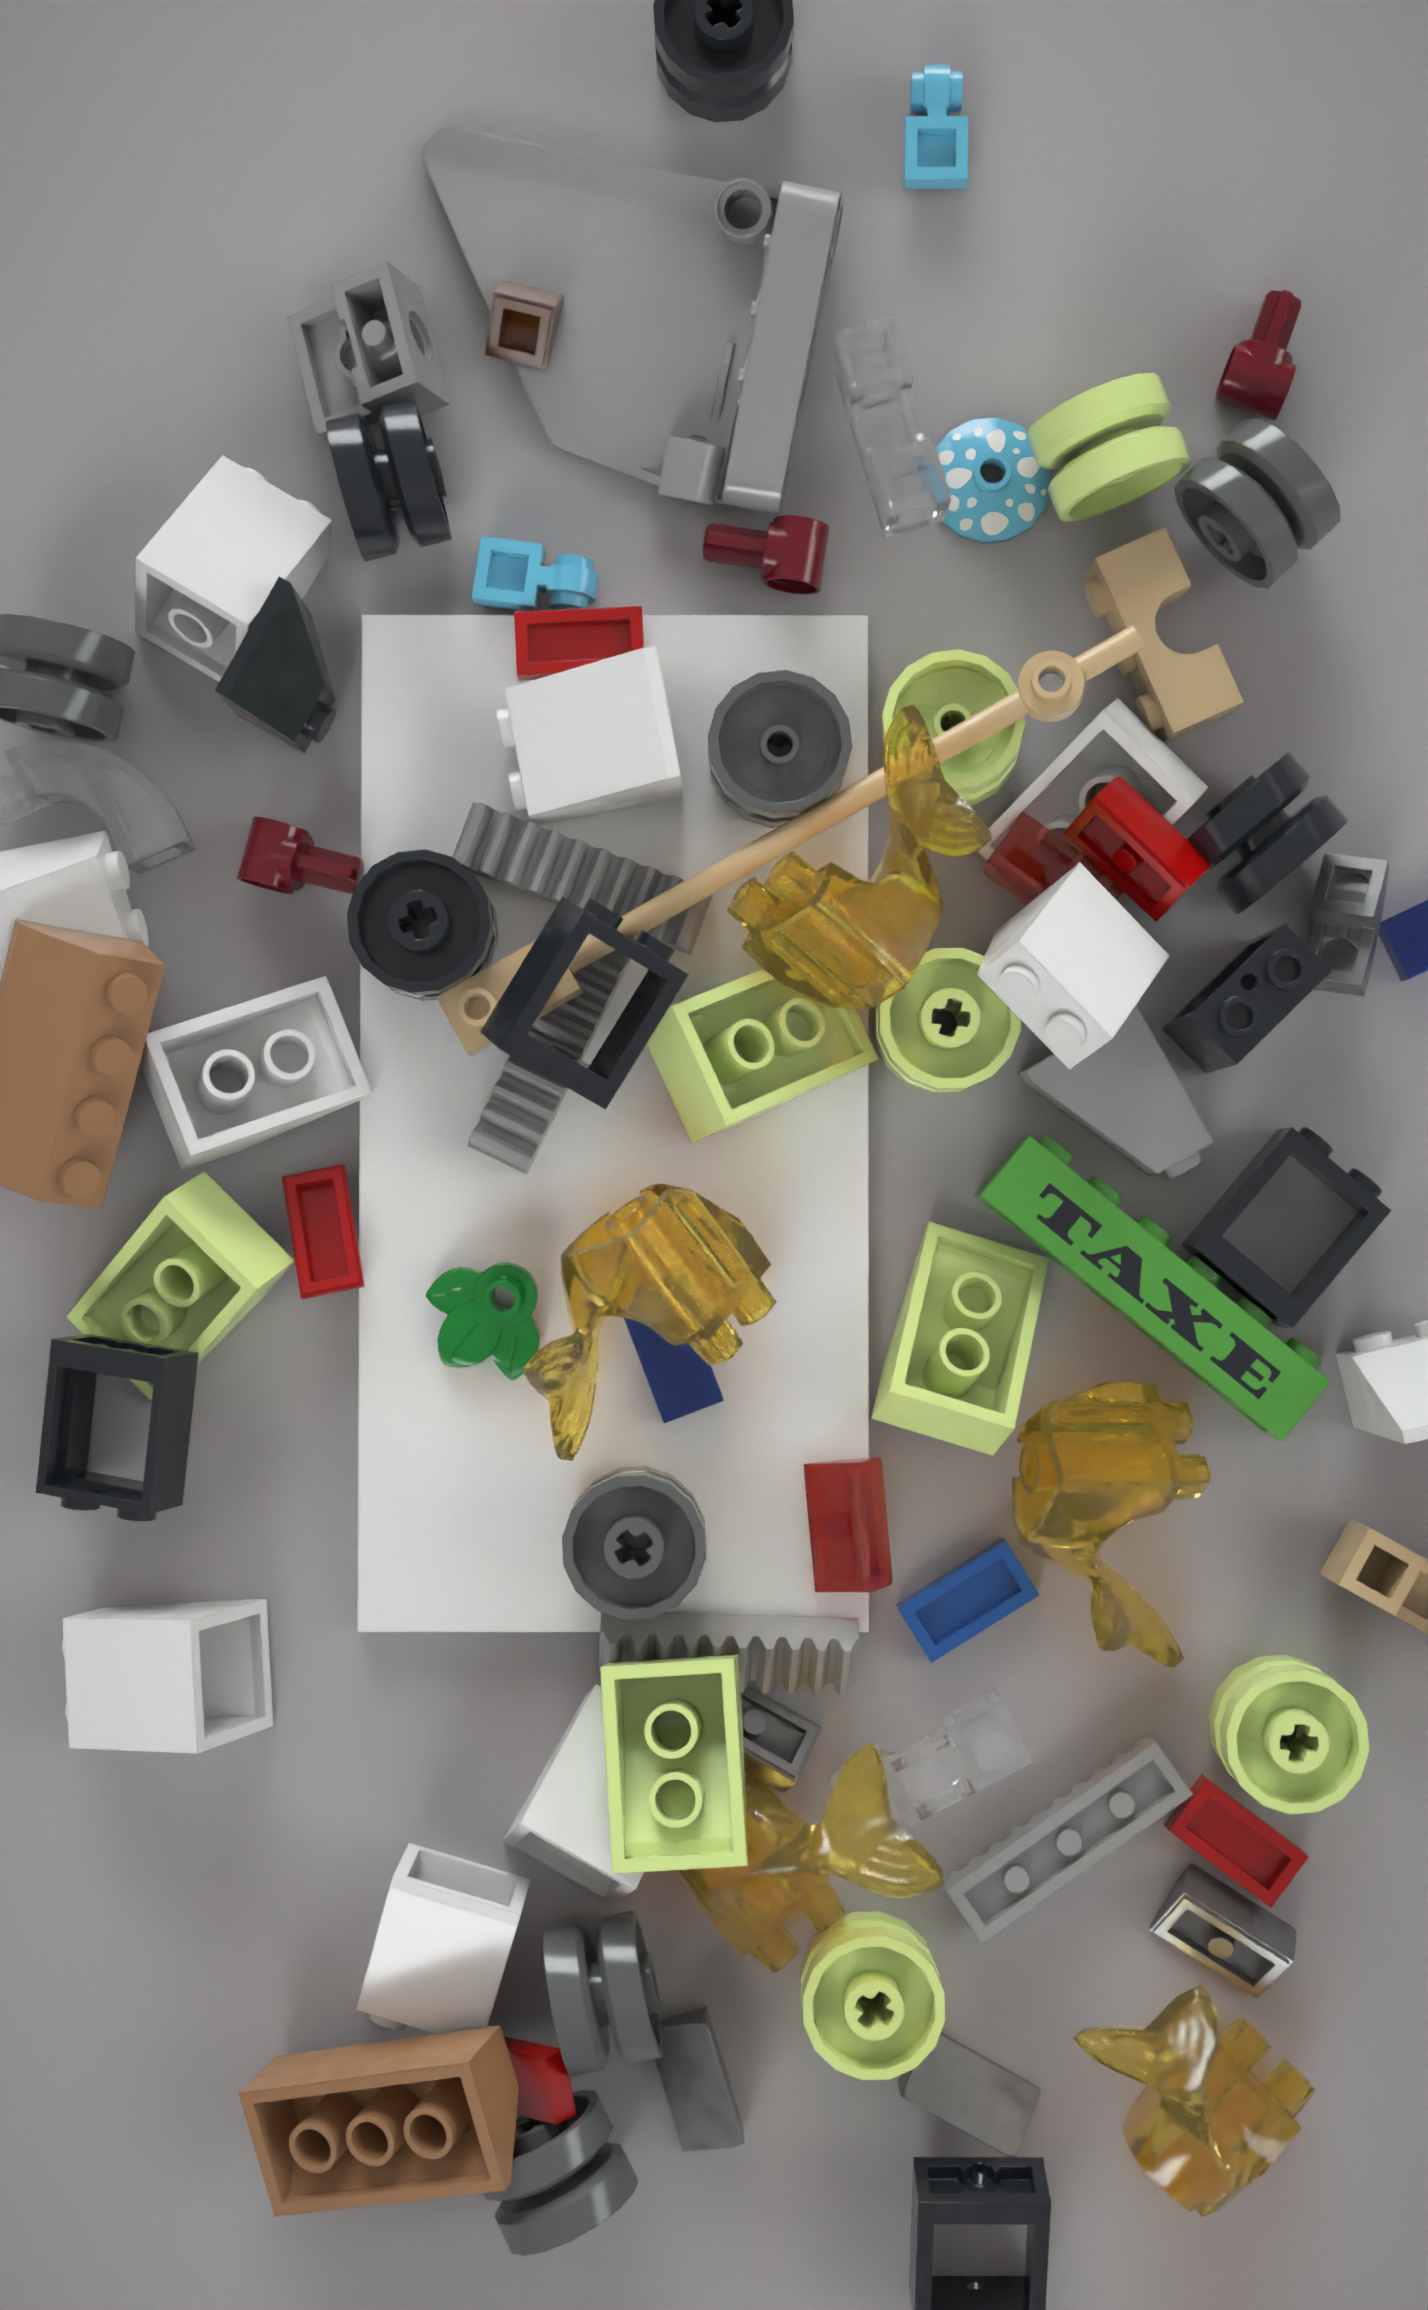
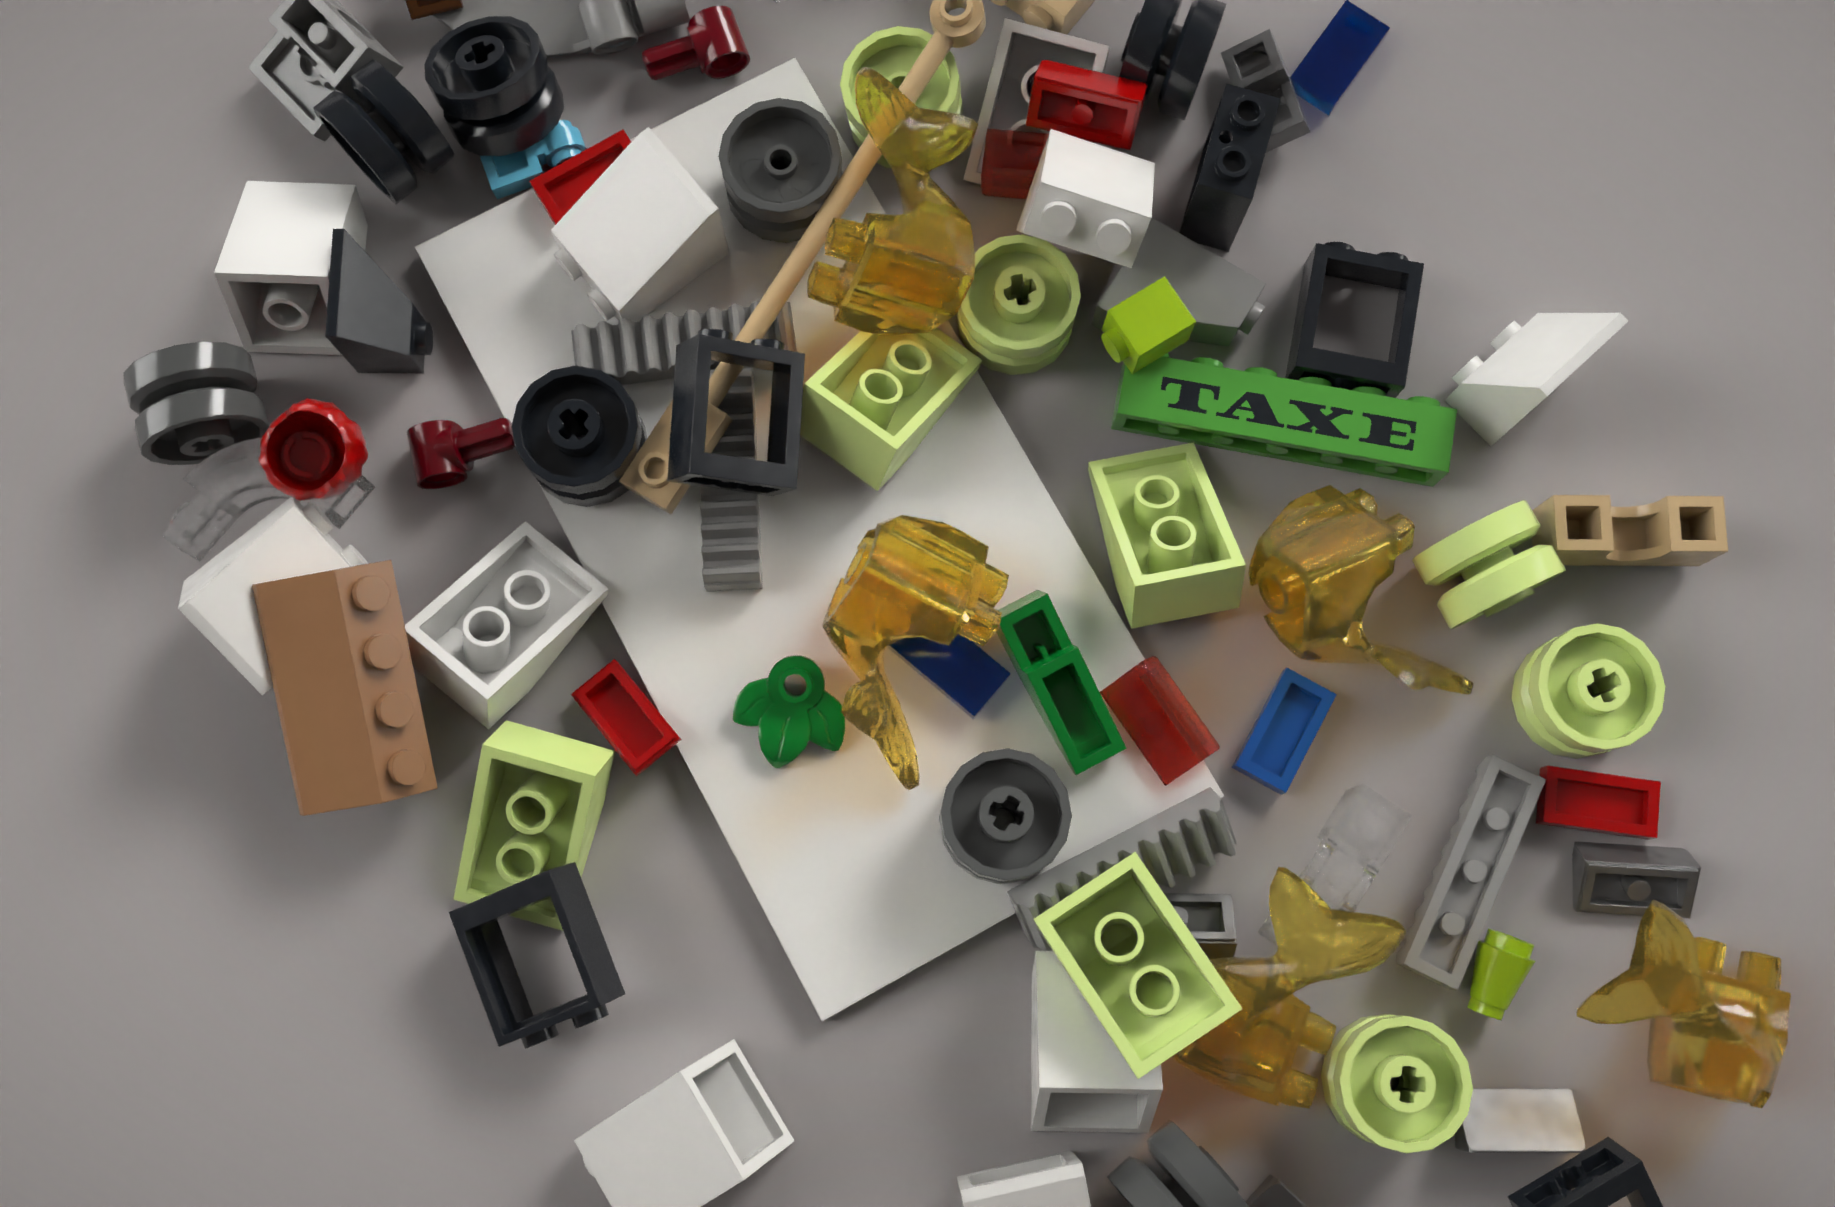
camera: 30 degrees left, 10 degrees down
none -> red hair [258,398,368,501]
none -> black wheel [424,16,564,156]
none -> green slope [988,590,1127,775]
none -> lime brick [1101,276,1196,374]
none -> yellowish green wheel [1412,500,1566,630]
none -> lime cone [1467,928,1535,1021]

